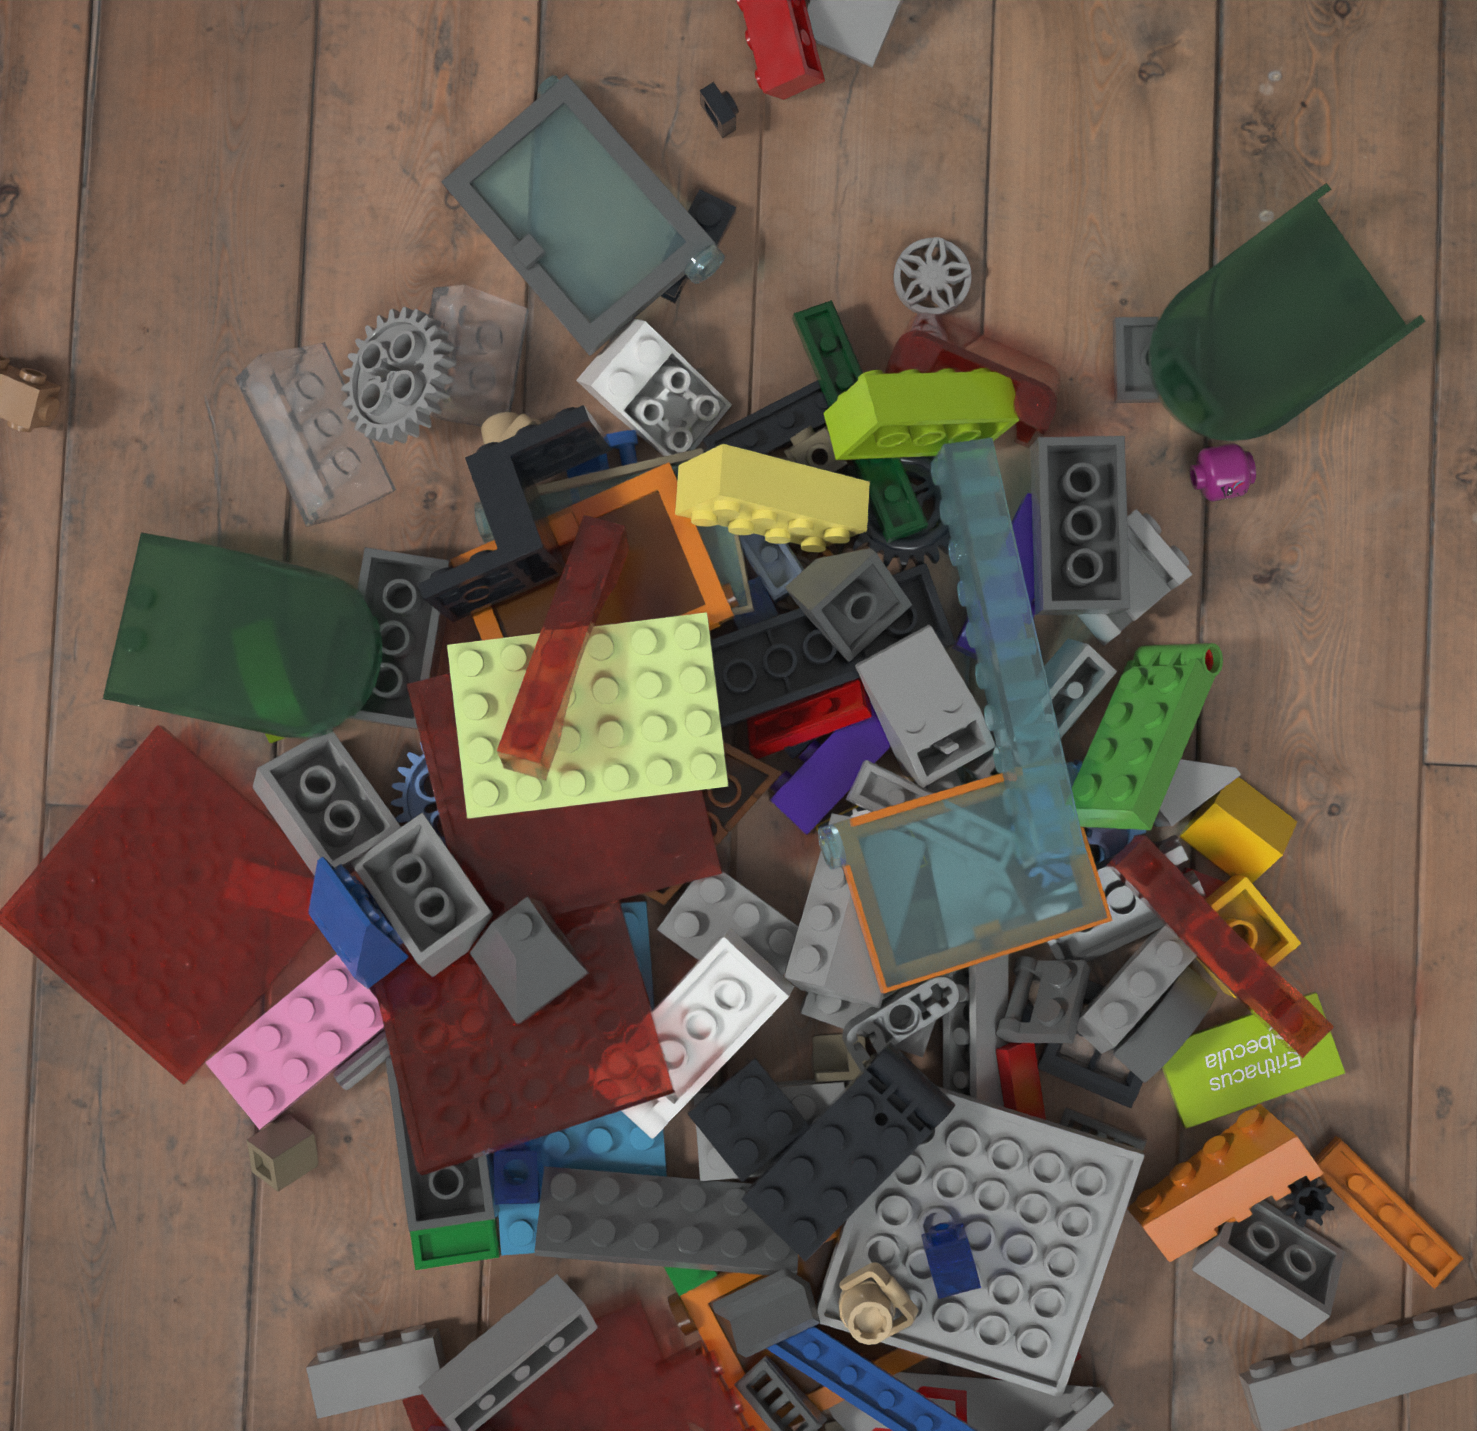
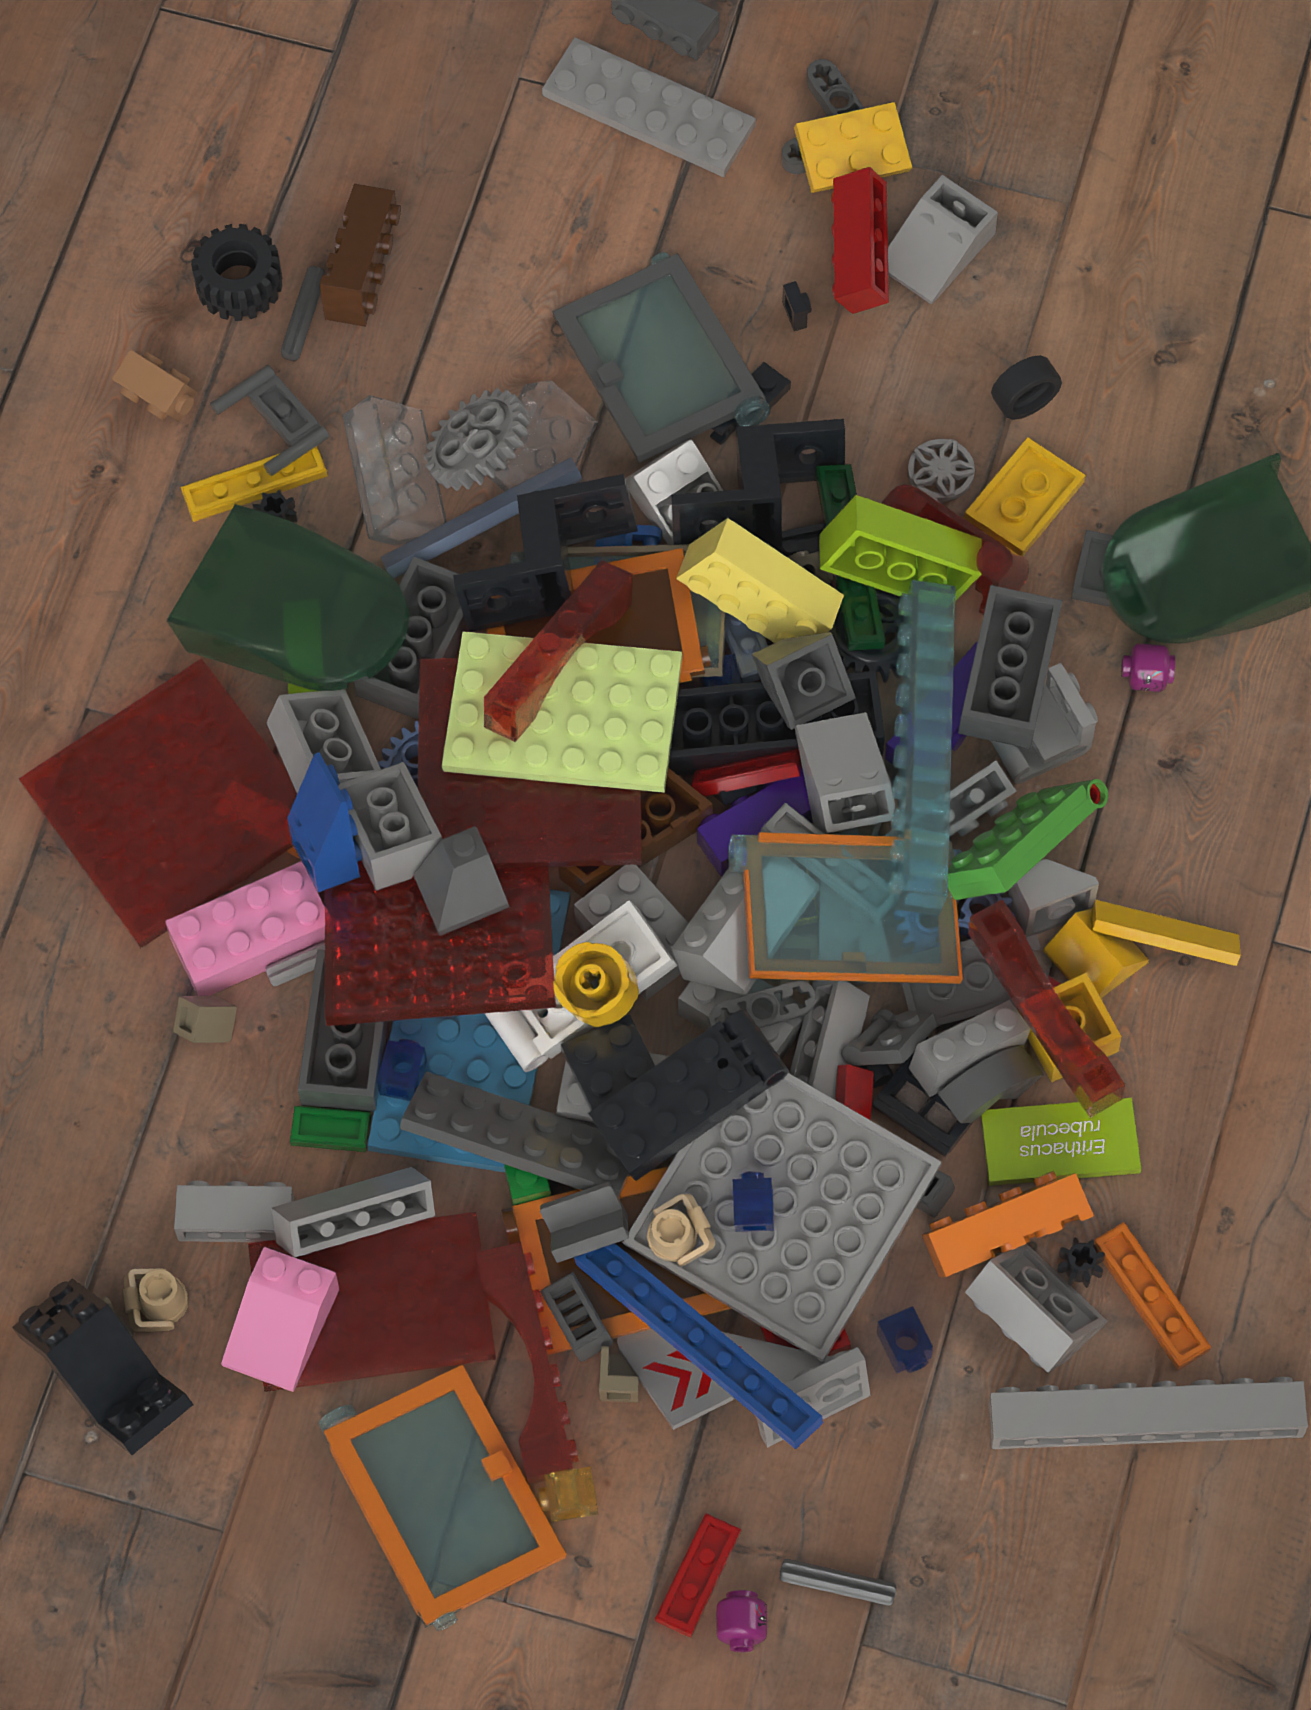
camera: 15 degrees right, 20 degrees down
none -> yellow tile [181,446,328,522]
none -> black tyre [191,224,283,321]
none -> dark grey plate [210,365,330,476]
none -> black gear [253,490,298,537]
none -> dark grey axle [281,266,325,361]
none -> reddish brown wedge [319,184,401,327]
none -> sand blue tile [381,457,583,579]
none -> yellow brick [553,942,639,1027]
none -> black bracket [671,419,845,547]
none -> clear blue brick [876,1306,933,1374]
none -> yellow plate [964,437,1086,557]
none -> black tyre [991,355,1062,420]
none -> yellow tile [1092,899,1241,966]

